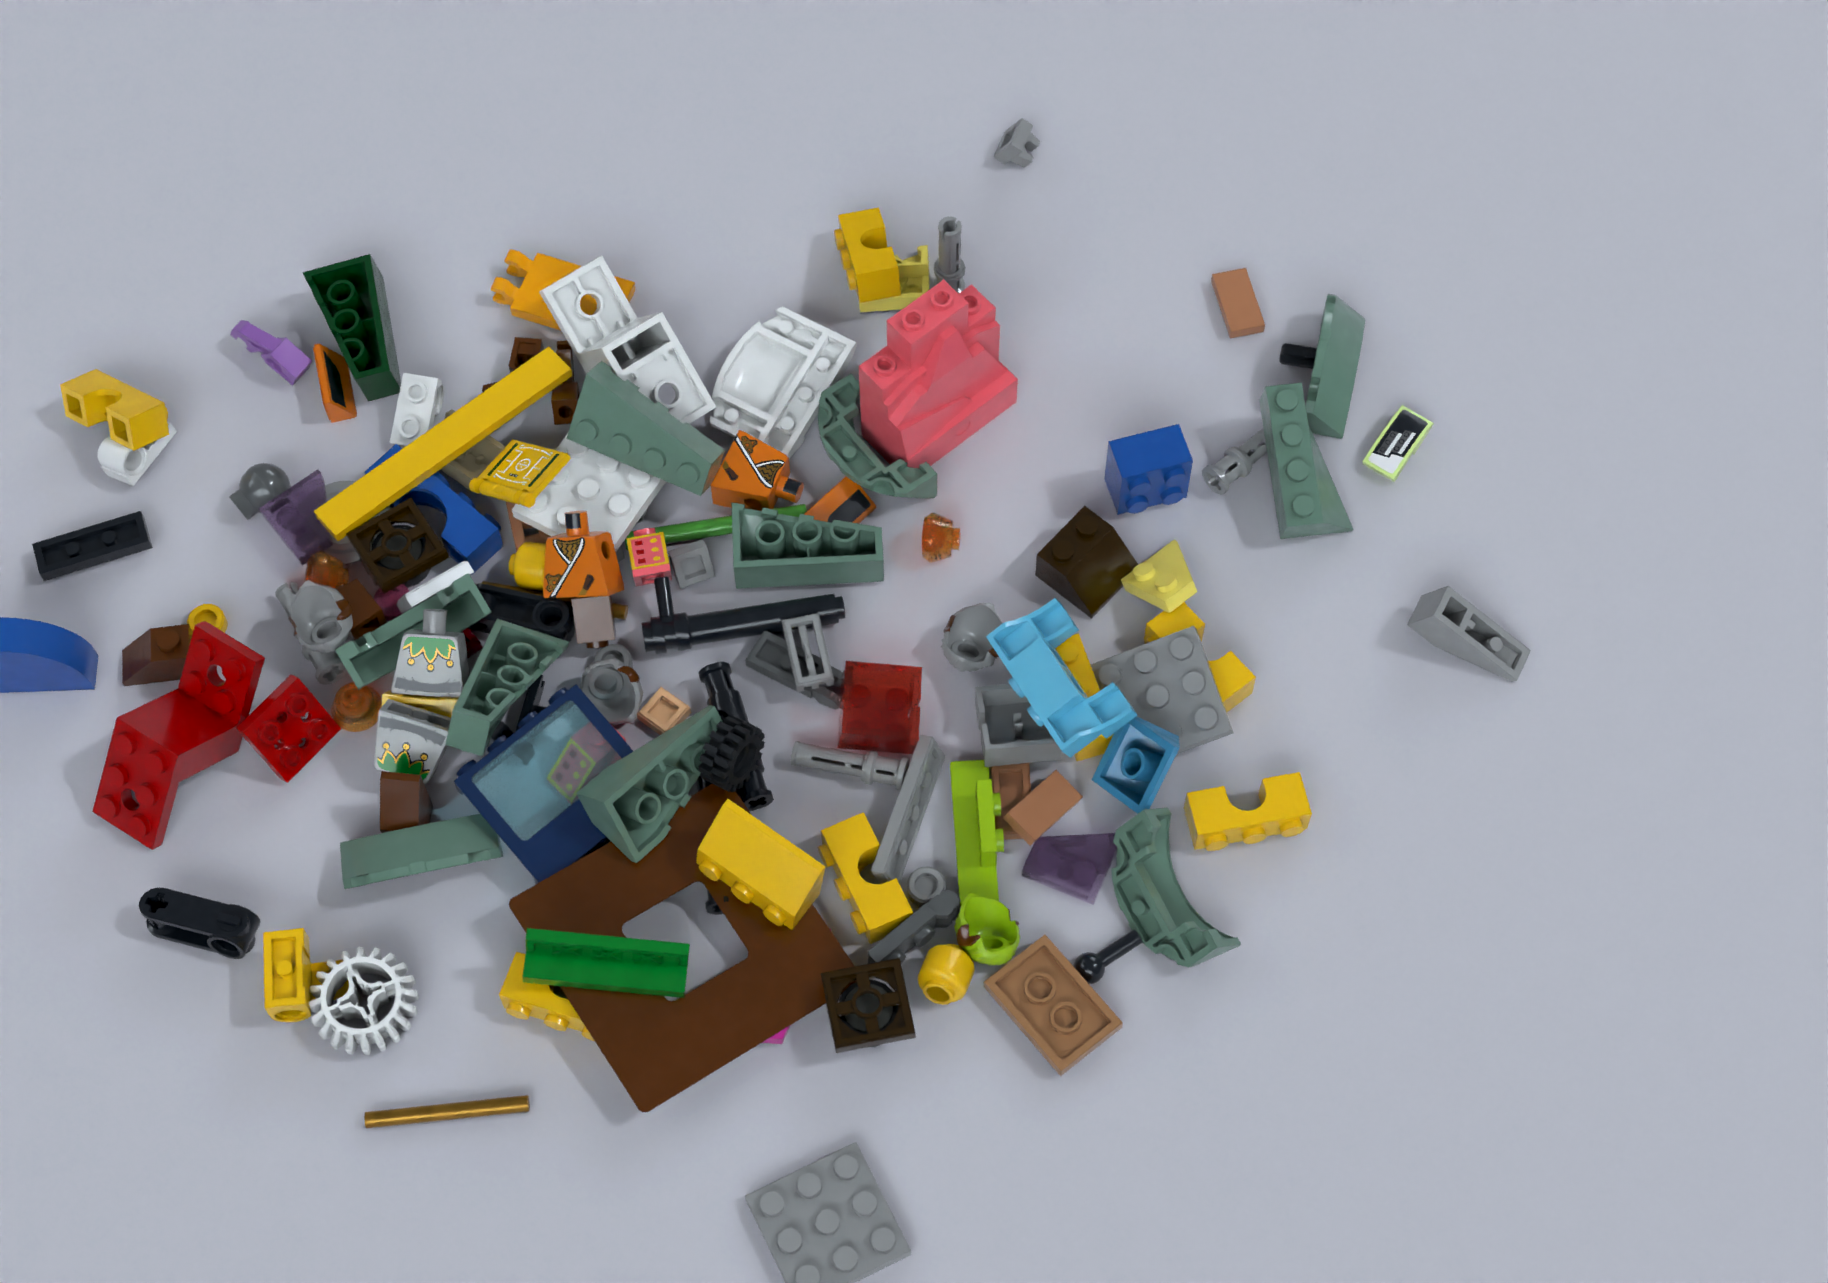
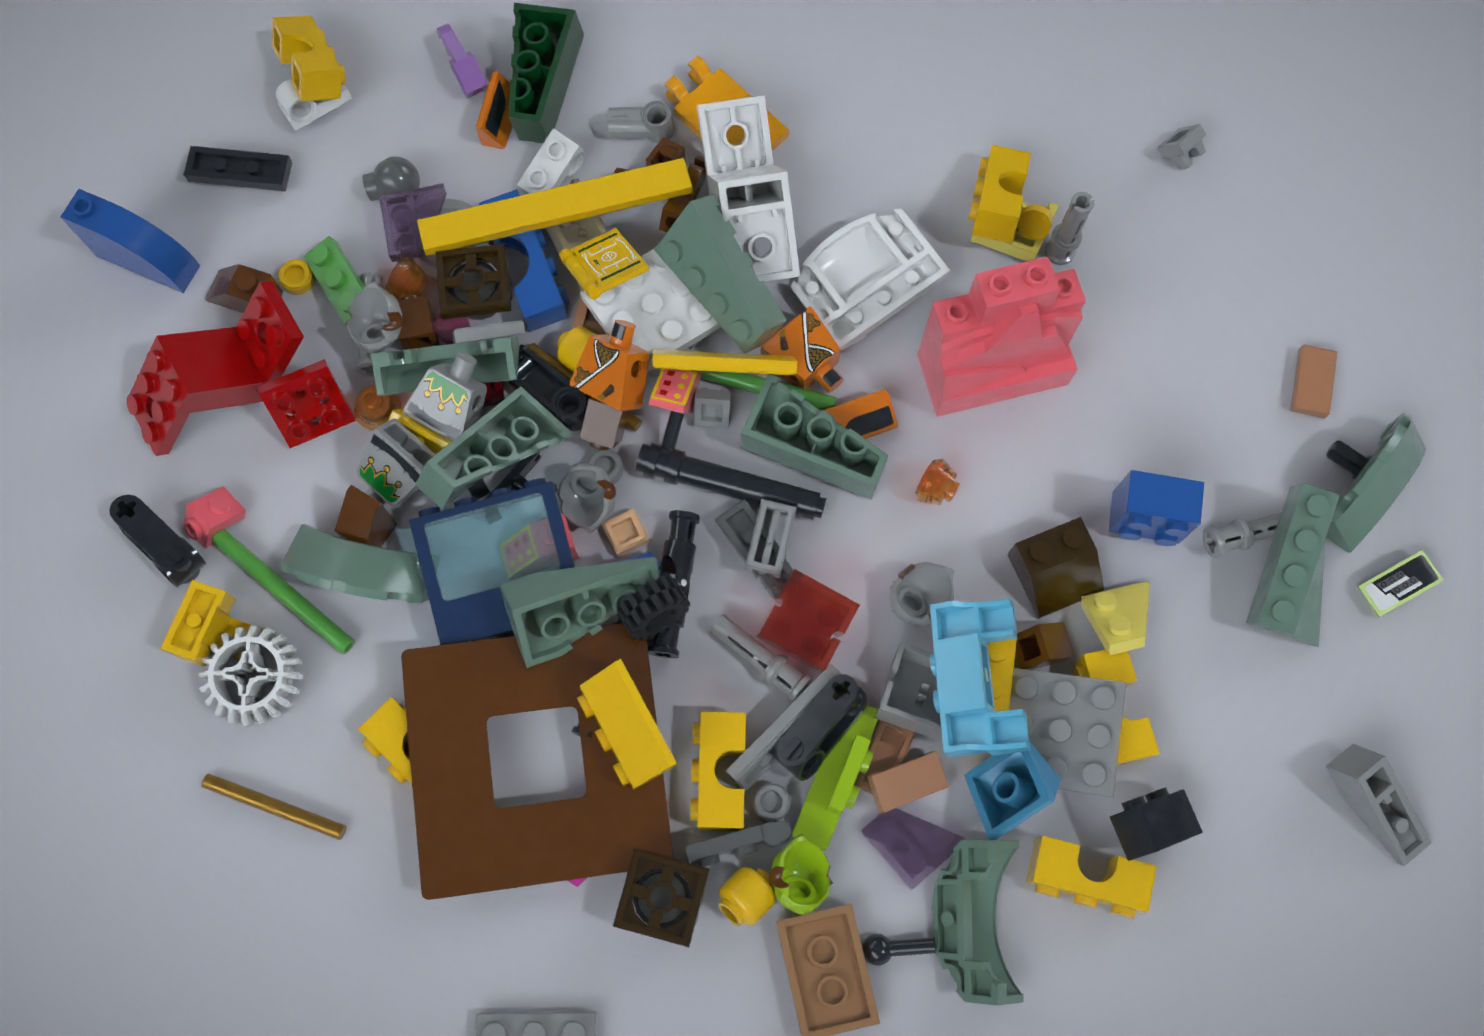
camera: 25 degrees right, 10 degrees up
green fence [522,928,690,998] -> none
sand green windscreen [818,374,937,498] -> none
none -> coral bracket [183,486,246,549]
none -> bright green piece [212,529,355,655]
none -> bright green plate [304,236,365,327]
none -> light grey piece [607,100,675,144]
none -> yellow tile [652,349,798,375]
none -> black piece [772,674,868,781]
none -> reddish brown brick [1015,622,1075,670]
none -> yellow tile [1017,204,1053,240]
none -> black brick [1109,787,1203,861]

